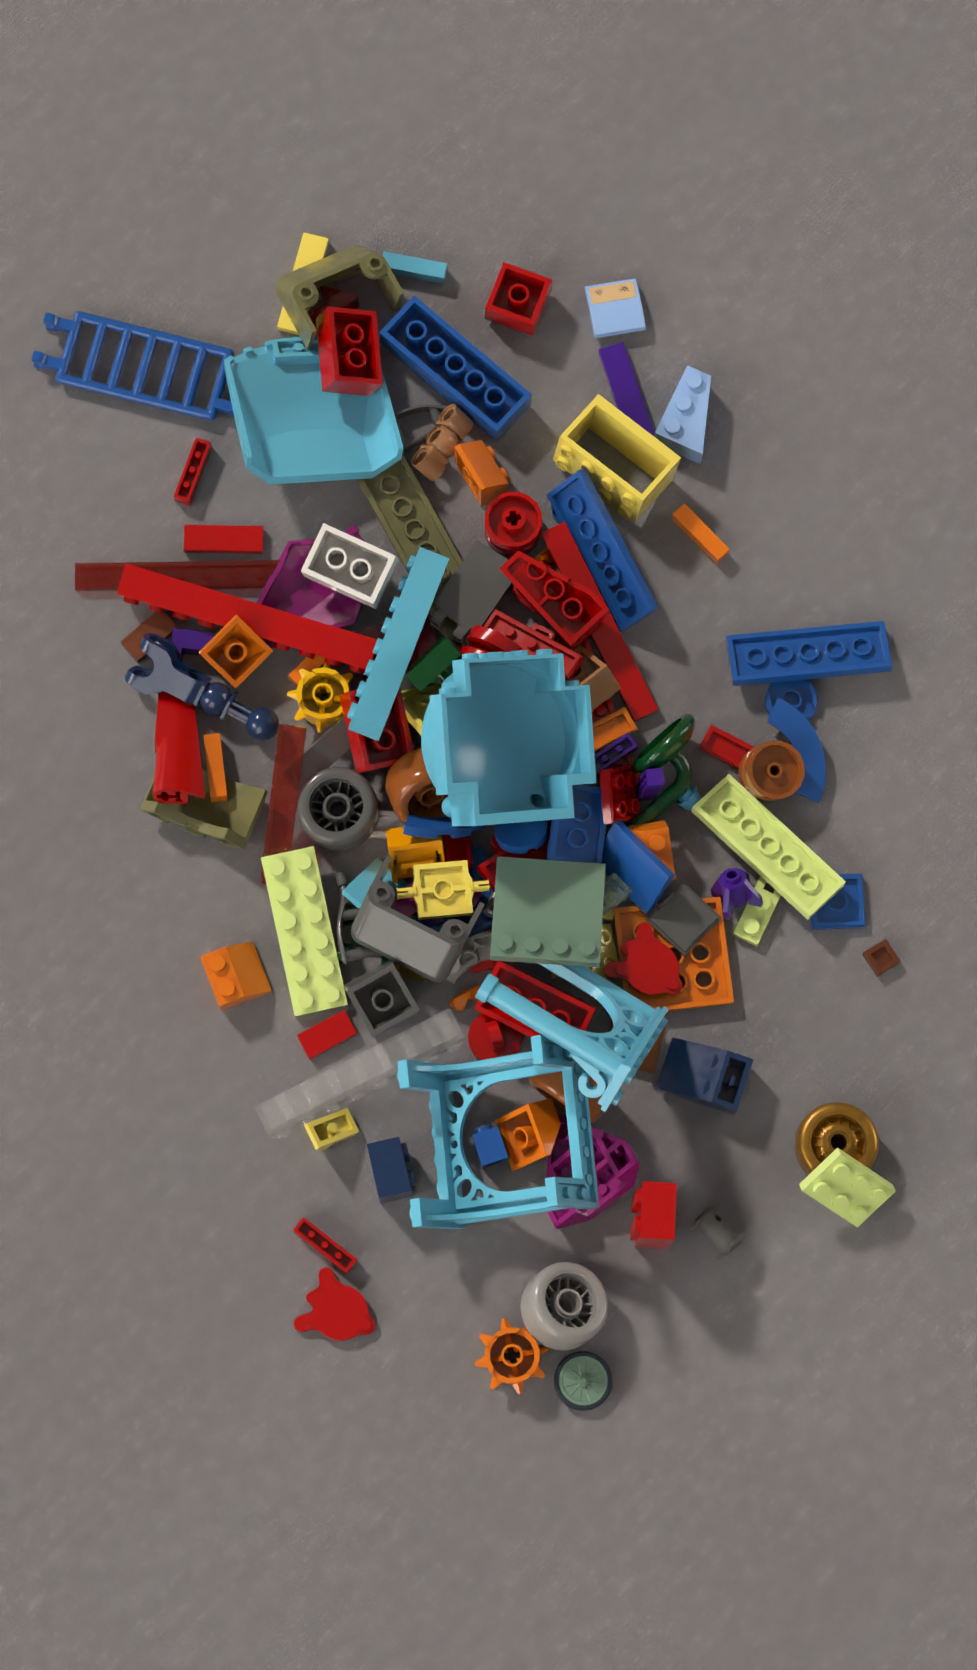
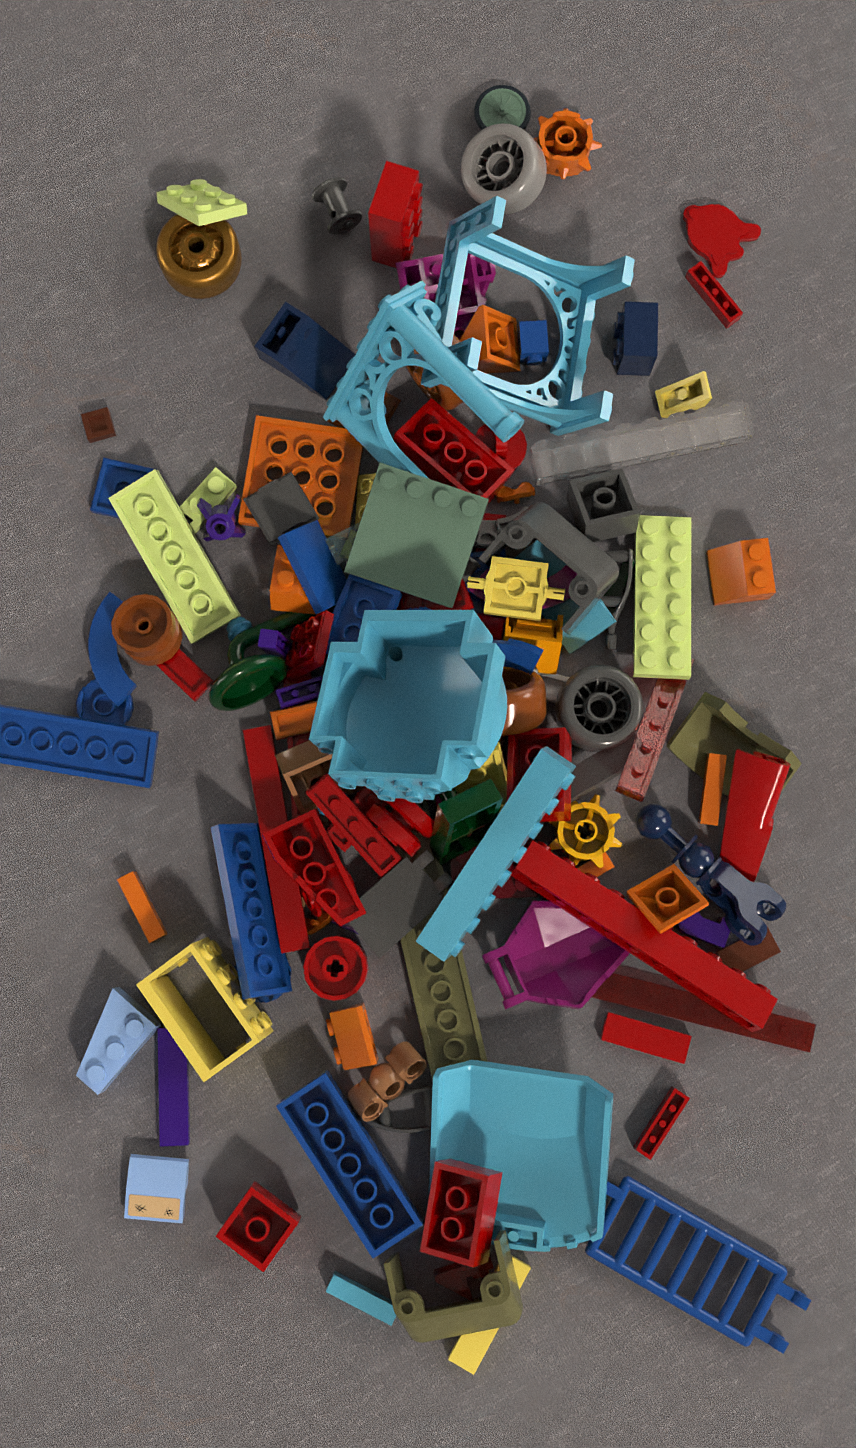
camera: 165 degrees left, 5 degrees up
red tile [296,1010,357,1060] -> none
white brick [301,523,399,609] -> none
red tile [603,922,682,996] -> none

